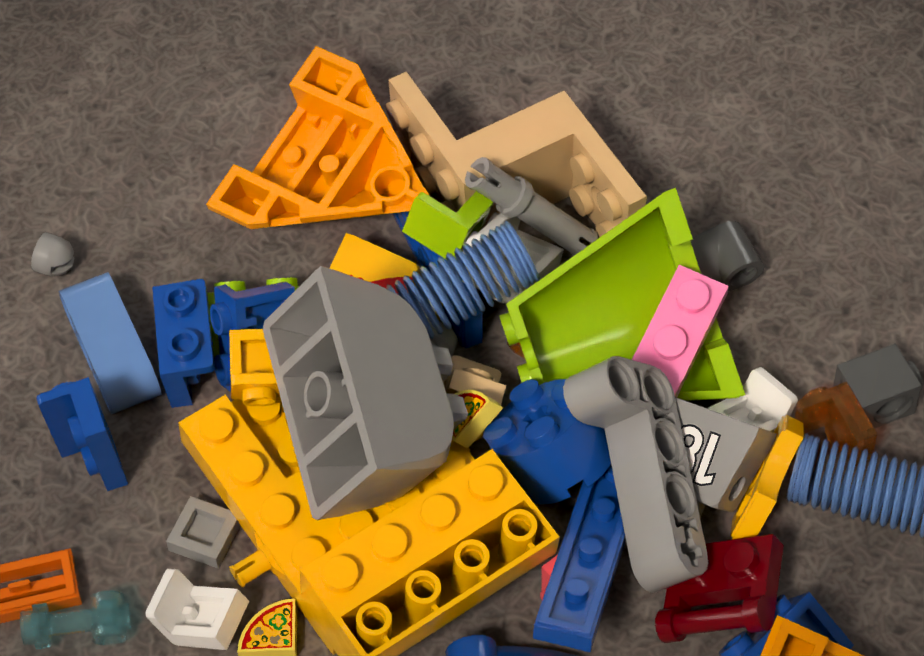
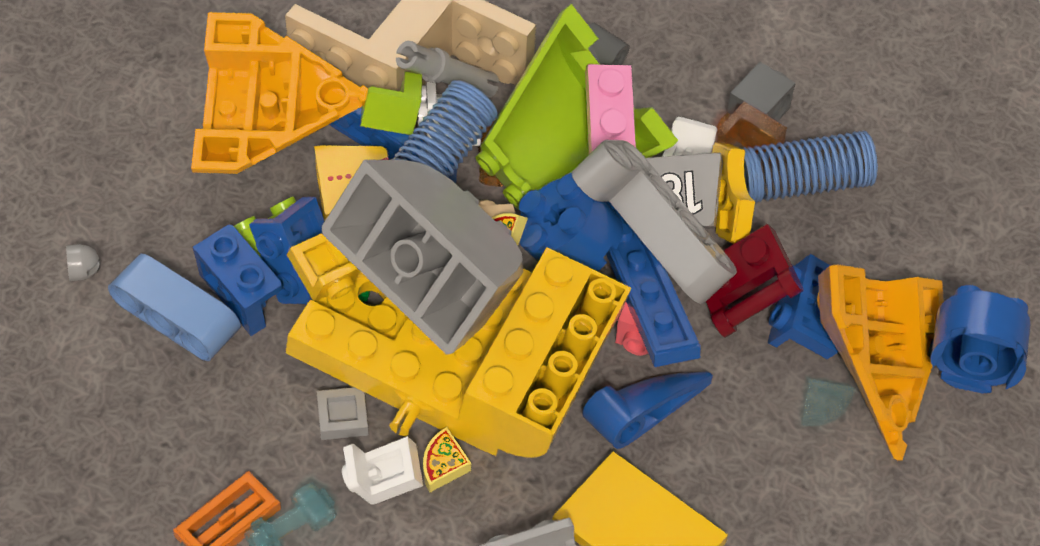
camera: 35 degrees left, 0 degrees up
blue bracket [36,377,128,491] -> none

